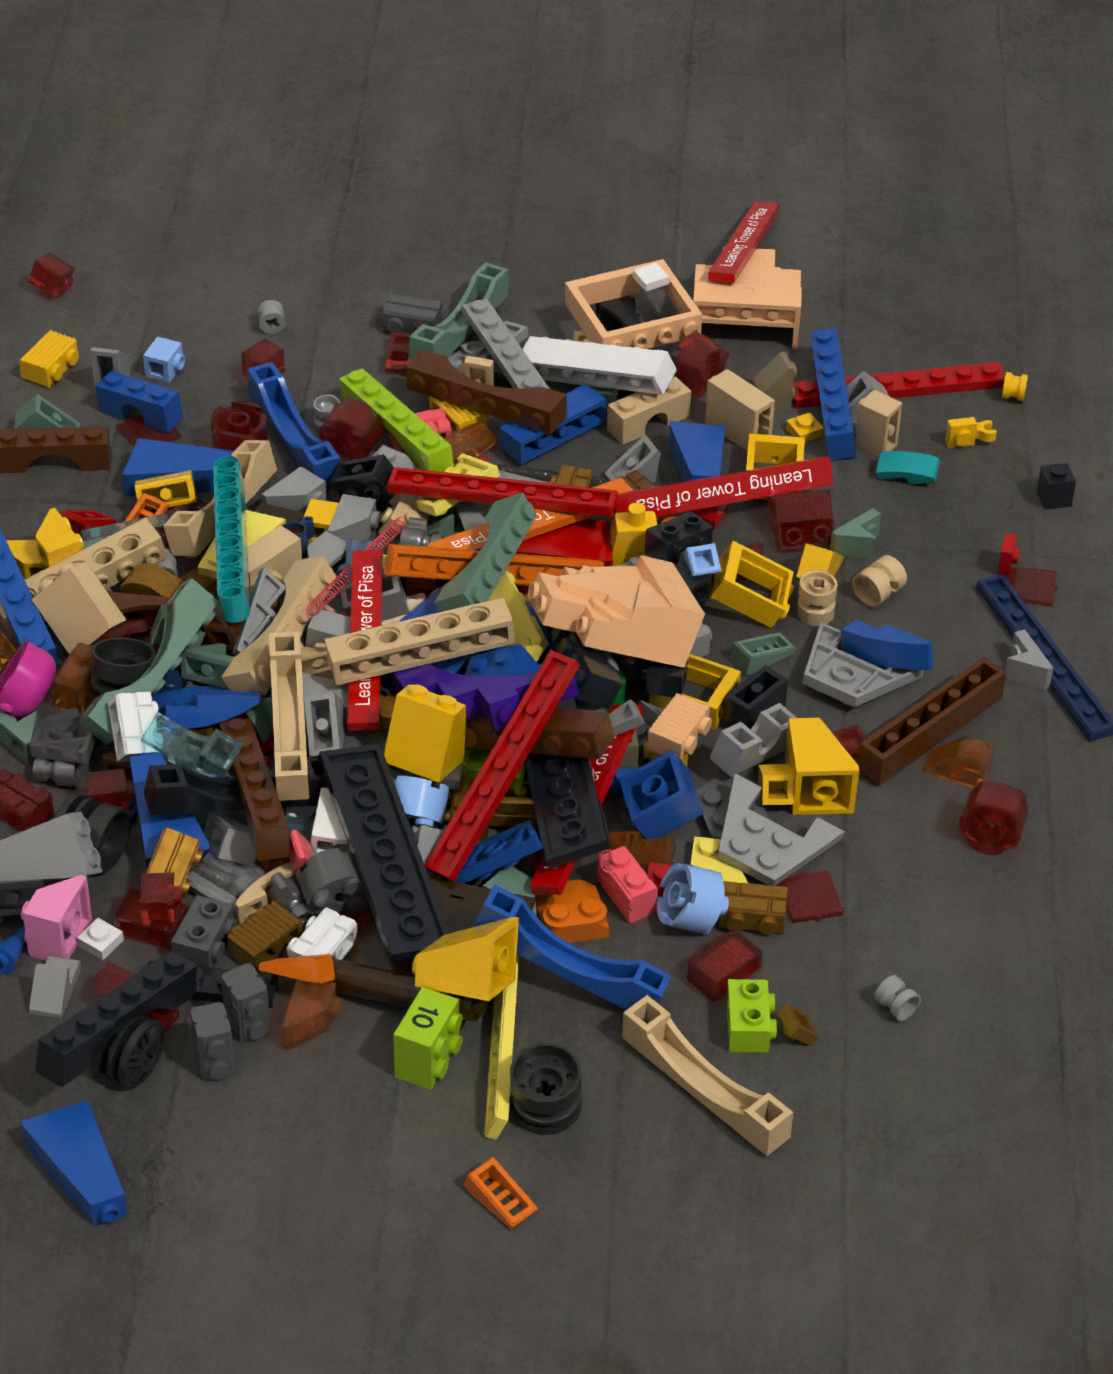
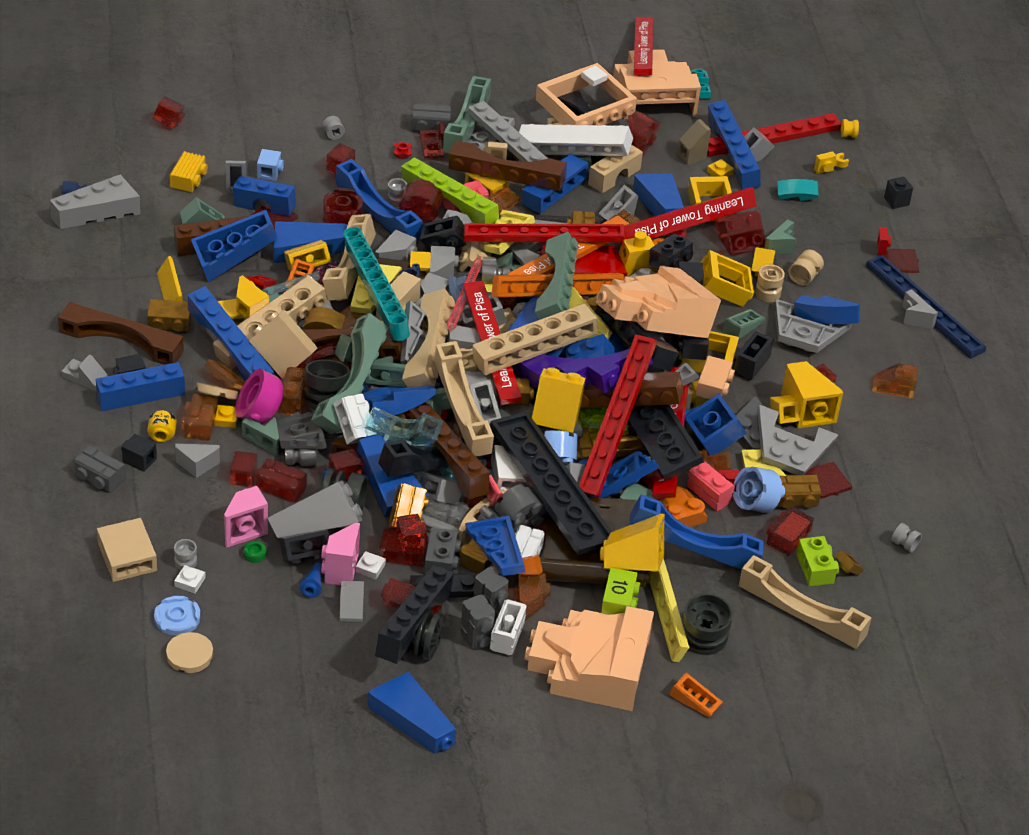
camera: 15 degrees left, 0 degrees up
light blue slope [683,543,721,577] -> none
tan brick [705,369,775,452] -> none
light grey arch [710,703,797,777] -> none
tan brick [854,390,902,458] -> none
reddish brown brick [858,657,1006,786] -> none
clear red brick [959,780,1029,855] -> none
none -> blue wedge [191,210,277,282]
none -> red plate [393,142,412,159]
none -> blue wing [465,516,525,576]
none -> white brick [490,599,527,655]
none -> light nougat panel [525,606,654,711]
none -> teal slope [690,69,711,99]

